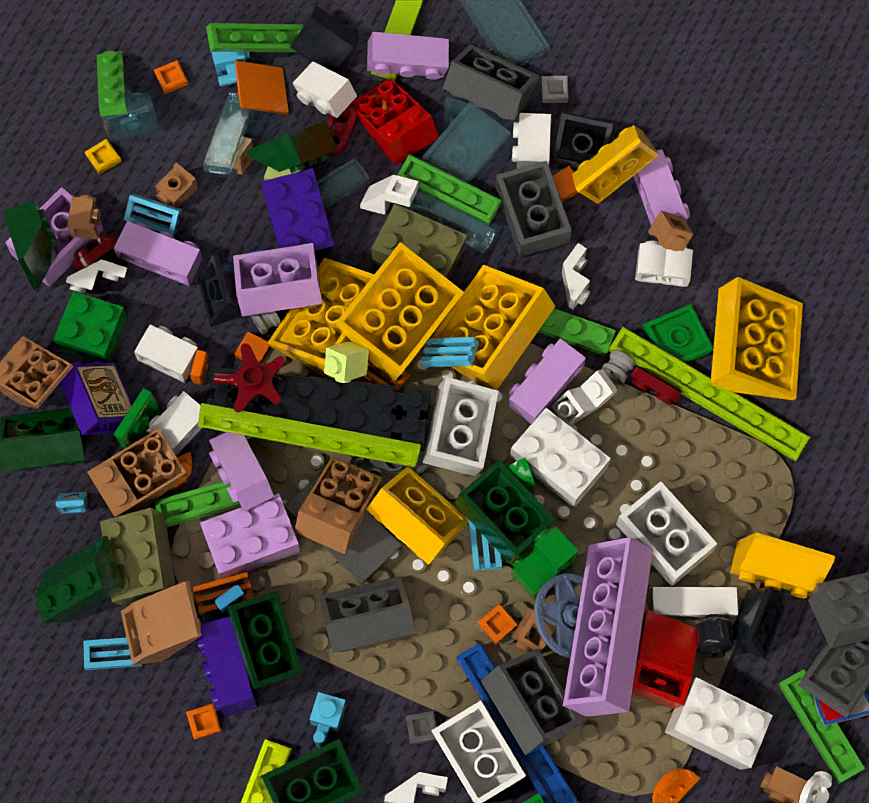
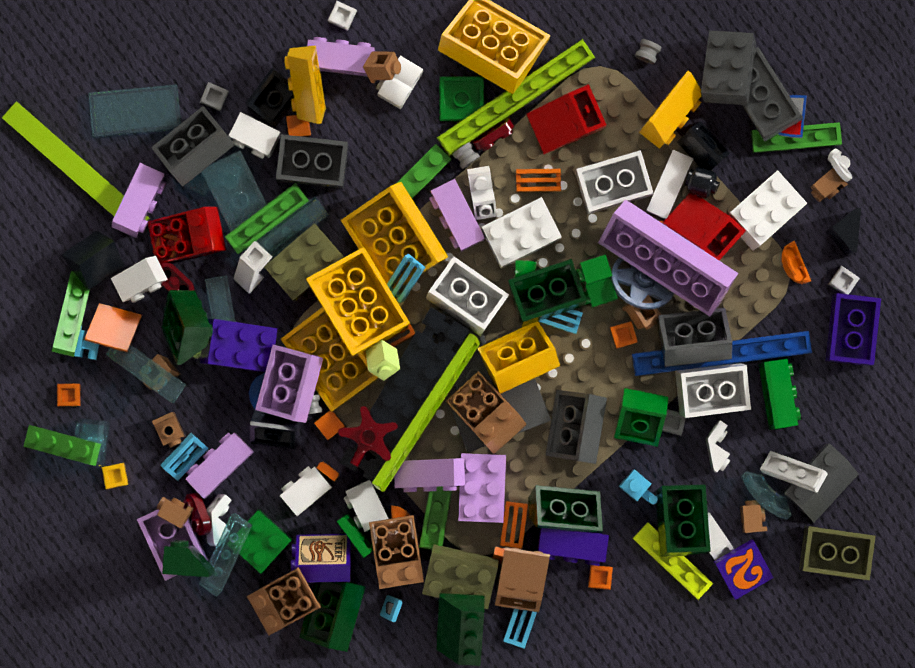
camera: 75 degrees left, 15 degrees up
dark azure tile [215,585,246,614] -> none
white slope [562,243,590,310] -> none
none -> clear light blue tile [199,513,252,597]
none -> white tile [328,1,357,31]
none -> orange tile [516,169,561,192]
none -> red slope [526,84,606,155]
none -> green slope [614,388,668,447]
none -> light grey wheel [635,39,662,64]

